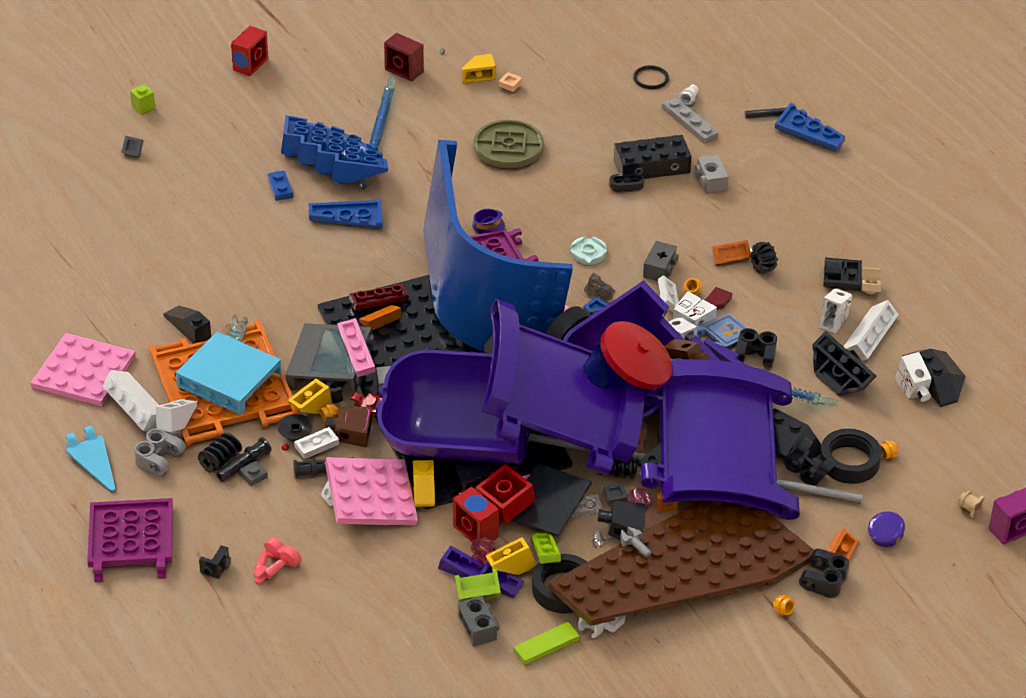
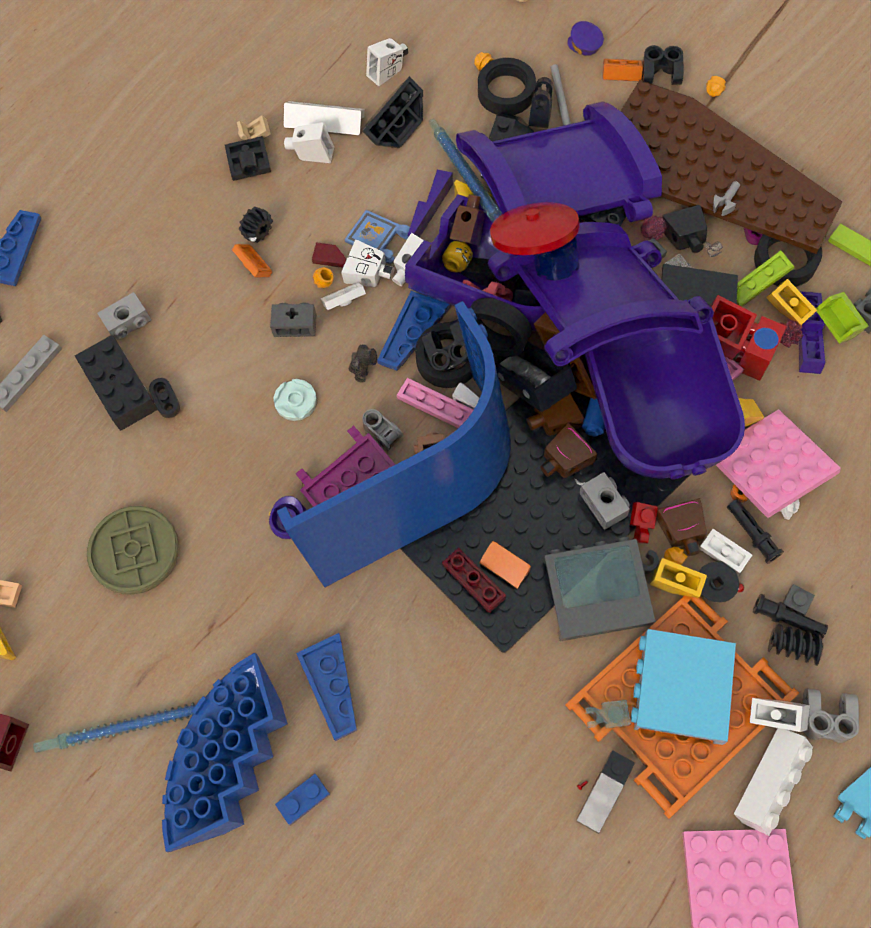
camera: 105 degrees left, 25 degrees up
bright pink plate [337,318,376,377] -> none
black piece [735,328,777,367] -> none
black wedge [902,348,966,407] -> none

